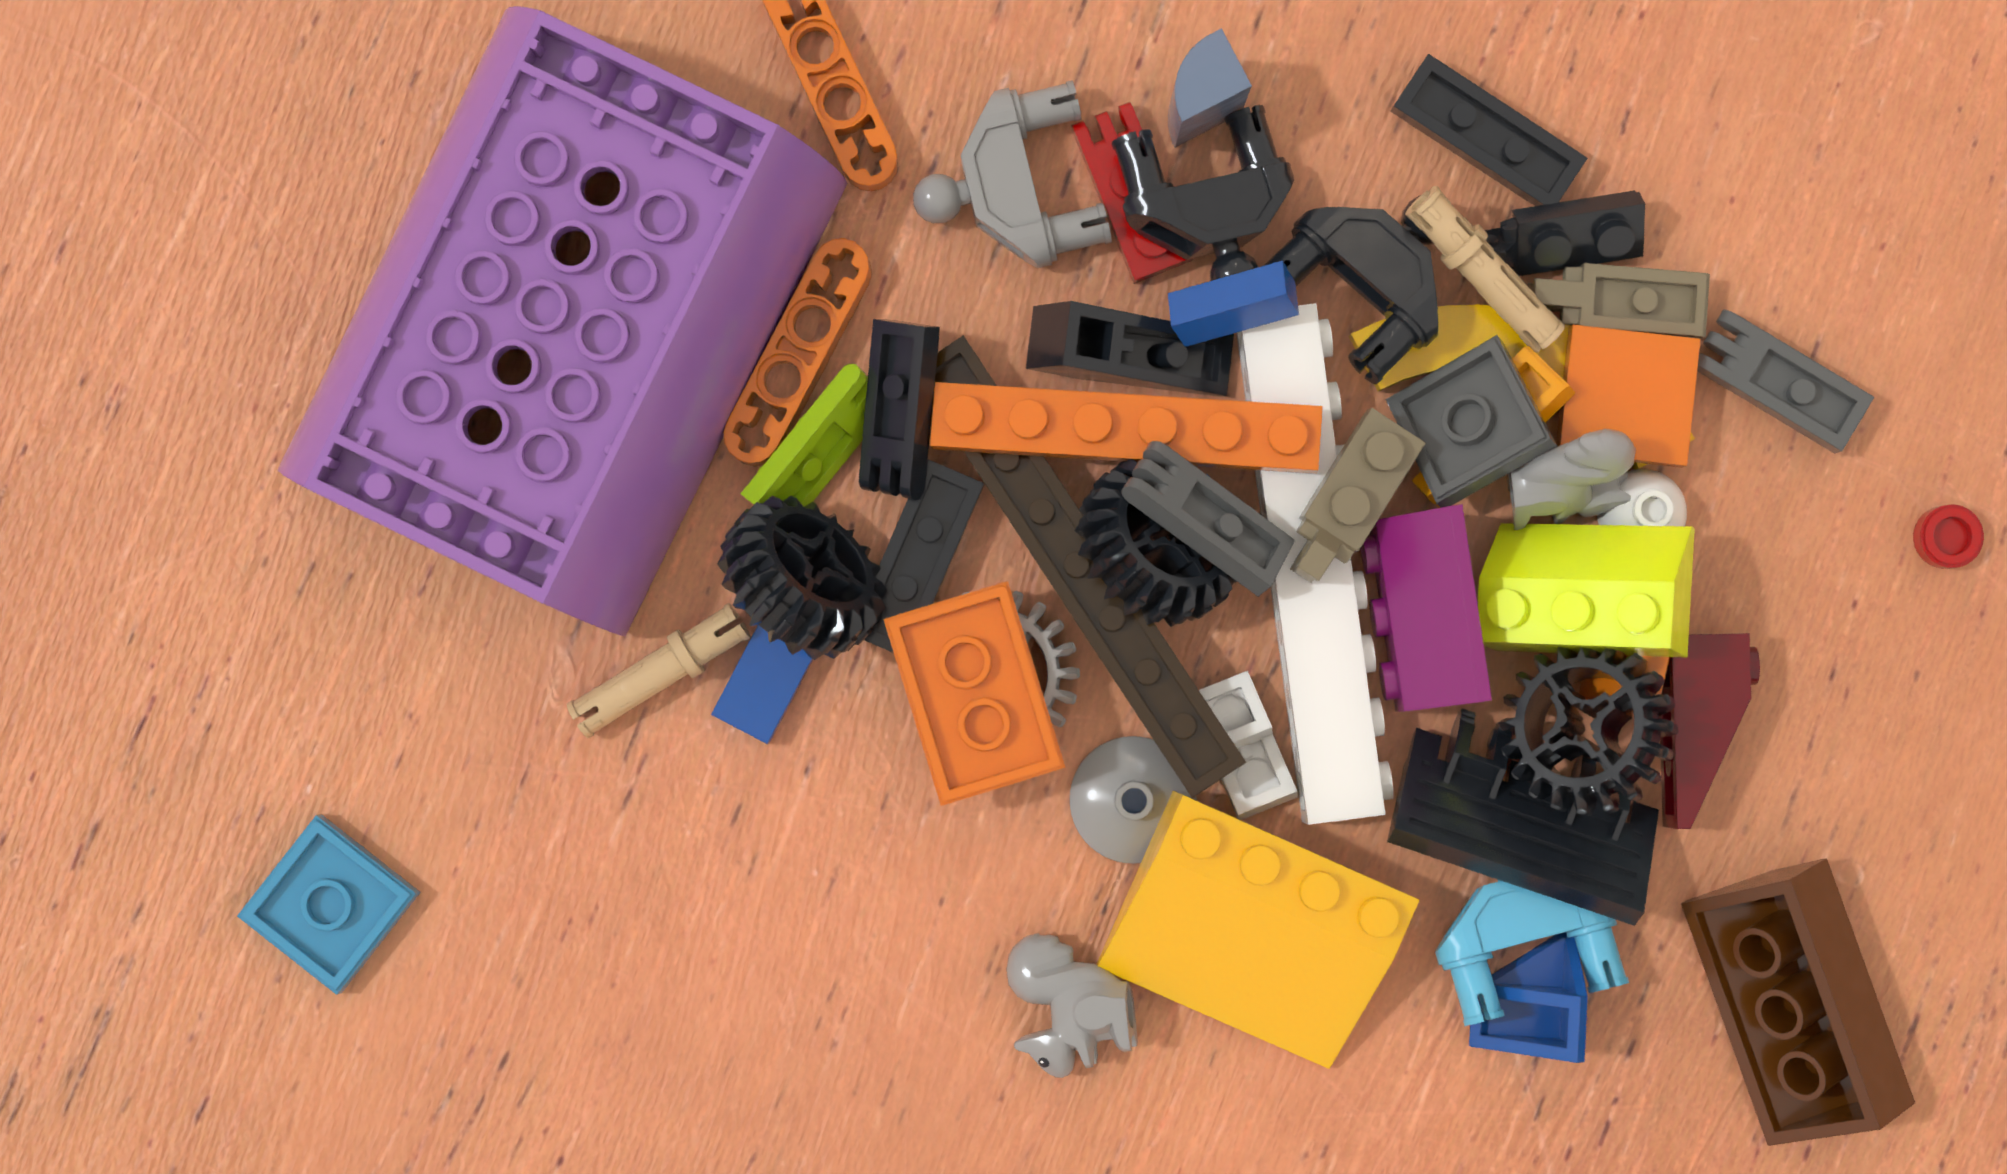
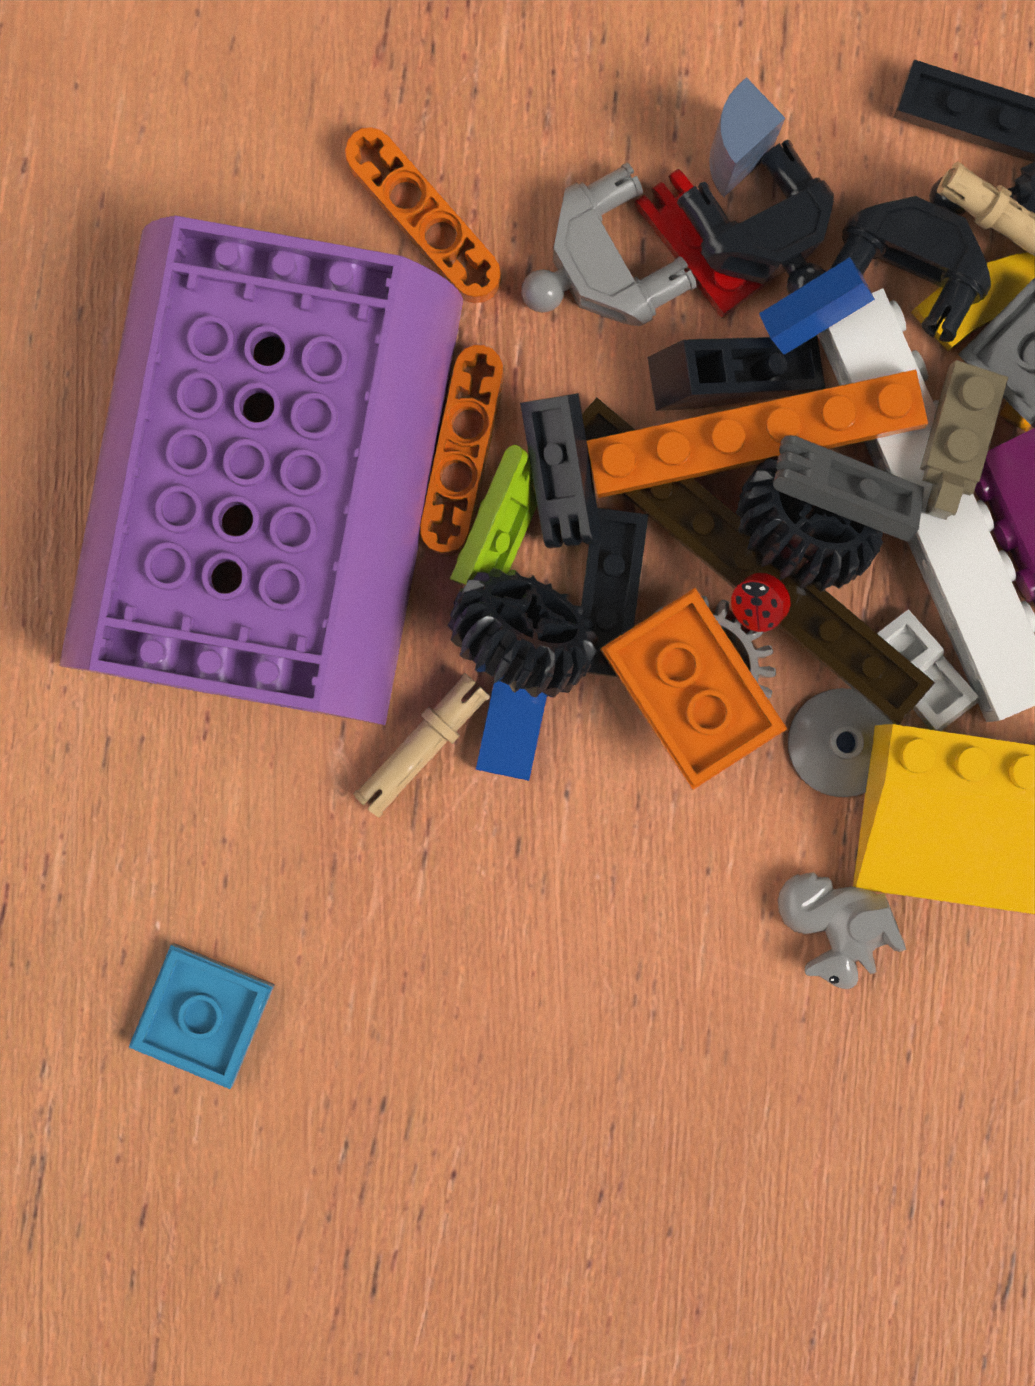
camera: 20 degrees left, 0 degrees up
none -> red tile [731,573,791,632]

